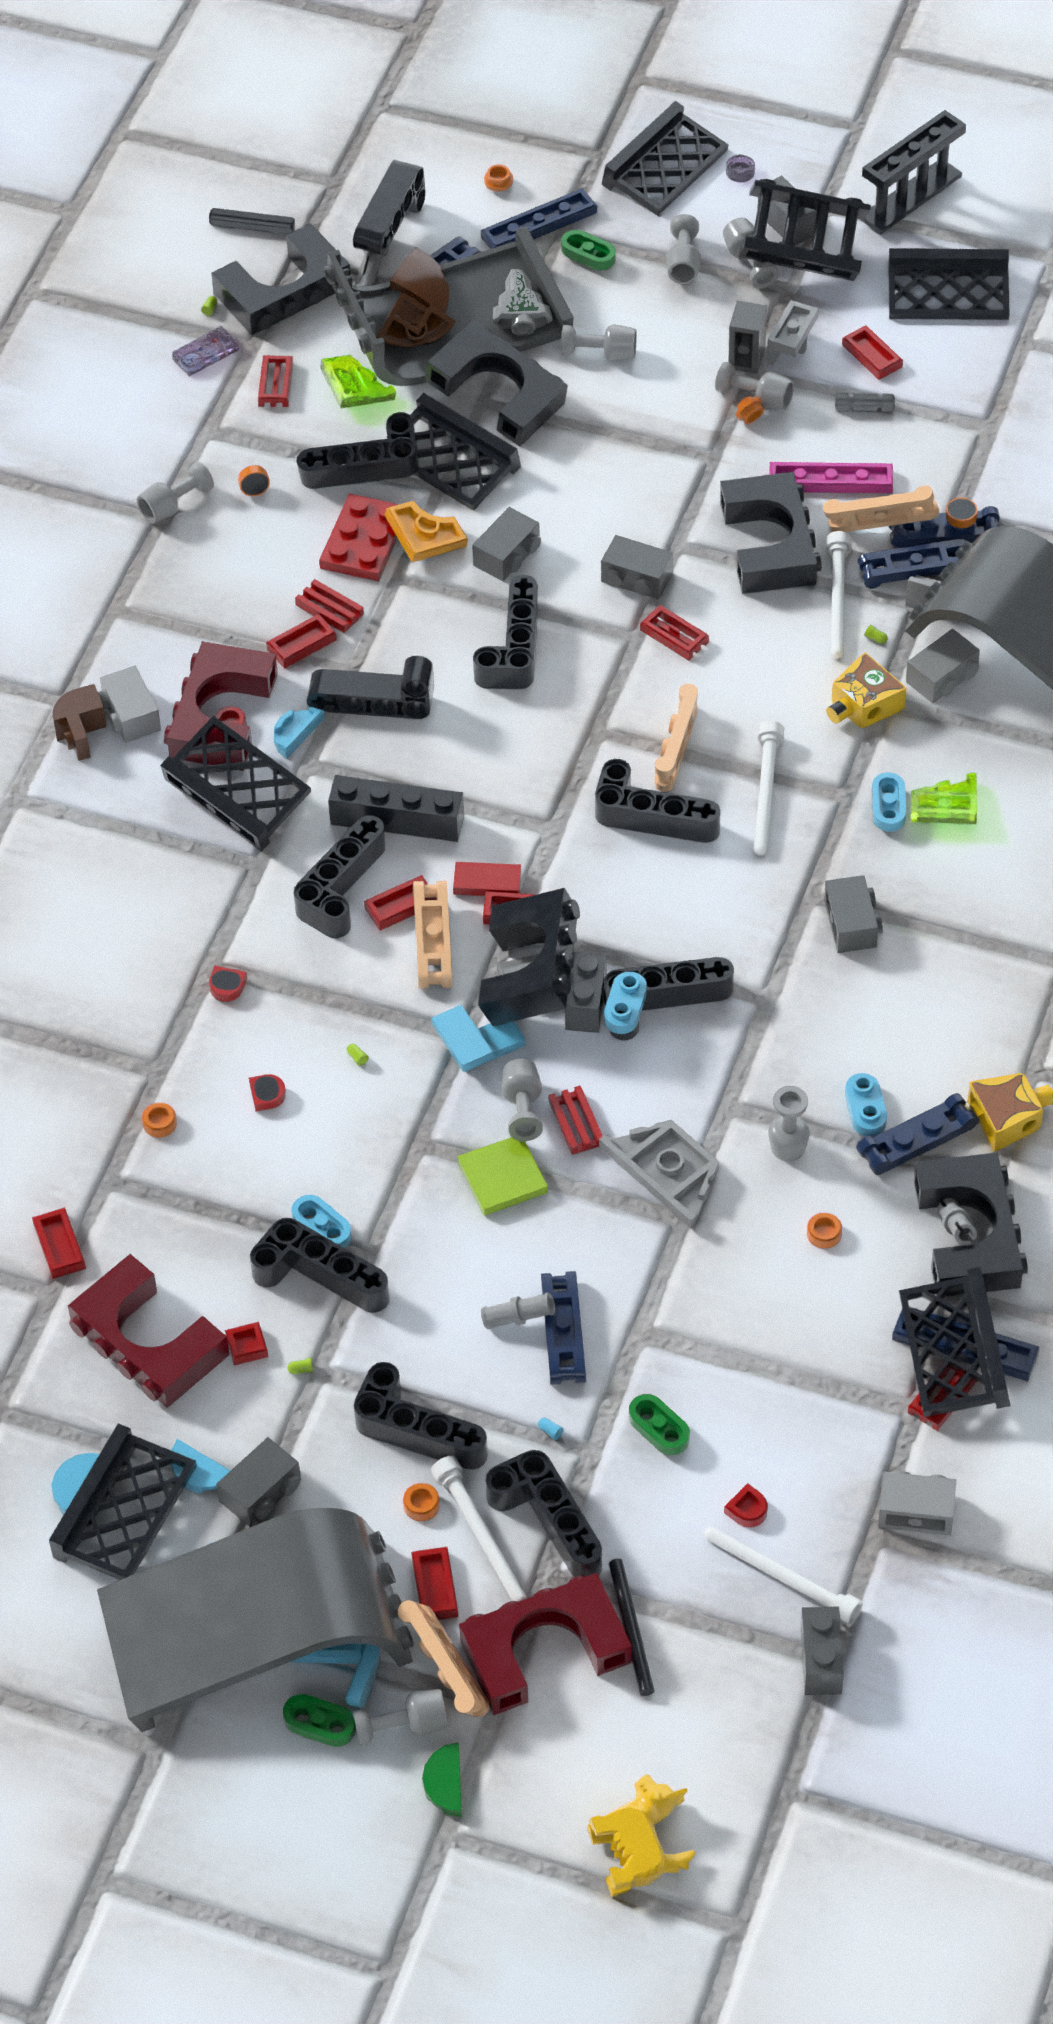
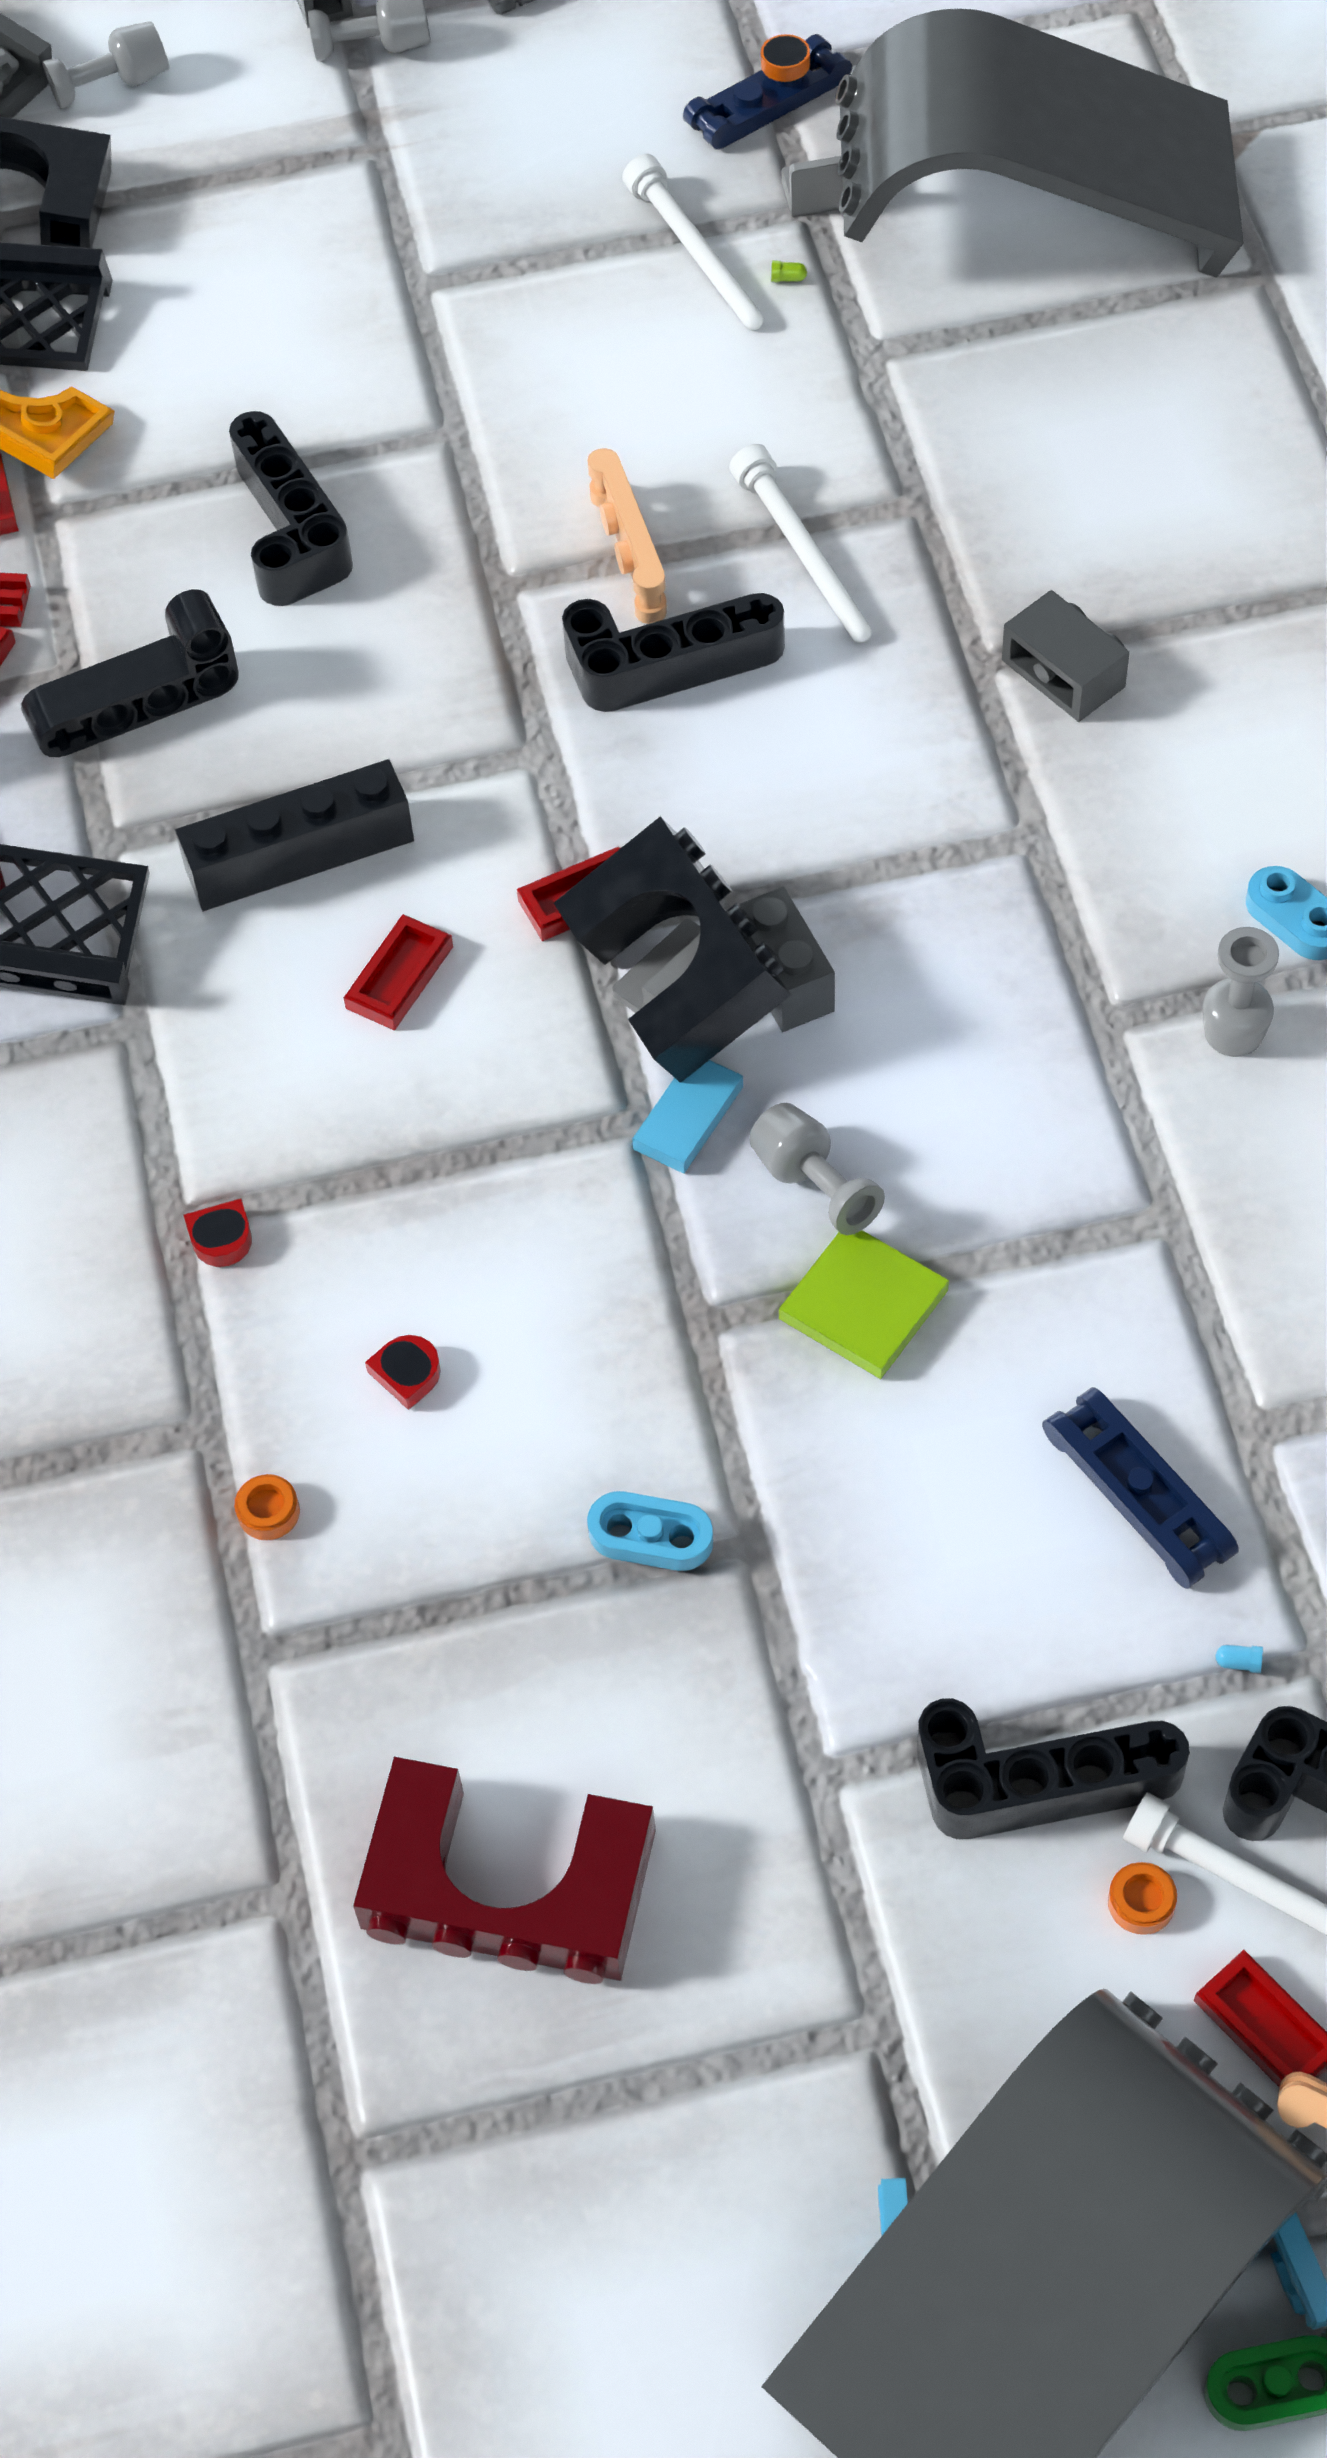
camera: 30 degrees left, 5 degrees up
red tile [32,1207,86,1279] -> none
black fence [49,1423,197,1580] -> none
medium azure tile [51,1453,99,1514] -> none
medium azure tile [171,1439,230,1493] -> none
dark grey brick [216,1437,301,1527] -> none
red tile [225,1321,268,1366] -> none
black beam [250,1218,389,1313] -> none
medium azure tile [274,707,325,759] -> none
lime piece [287,1358,314,1374] -> none
black beam [293,816,385,938] -> none
lime piece [347,1044,369,1066] -> none
light nougat plate [413,881,452,989] -> none
medium azure tile [431,1004,493,1072] -> none
tile [453,862,522,896] -> none
brick [472,507,541,582] -> none
light grey pin [481,1292,555,1330] -> none
red tile [548,1085,603,1155] -> none
light grey wing [599,1120,719,1228] -> none
brick [601,535,673,600] -> none
black beam [604,957,734,1040] -> none
medium azure plate [604,972,647,1034] -> none
red tile [640,605,709,661] -> none
black arch [720,472,822,594] -> none
orange plate [735,396,765,424] -> none
dark pink tile [769,462,893,494] -> none
light nougat plate [823,486,940,532] -> none
yellow torso [826,652,907,728] -> none
dark blue plate [858,539,966,589] -> none
medium azure plate [872,772,906,832] -> none
light grey brick [906,628,980,704] -> none
clear neon green wing [911,773,977,824] -> none

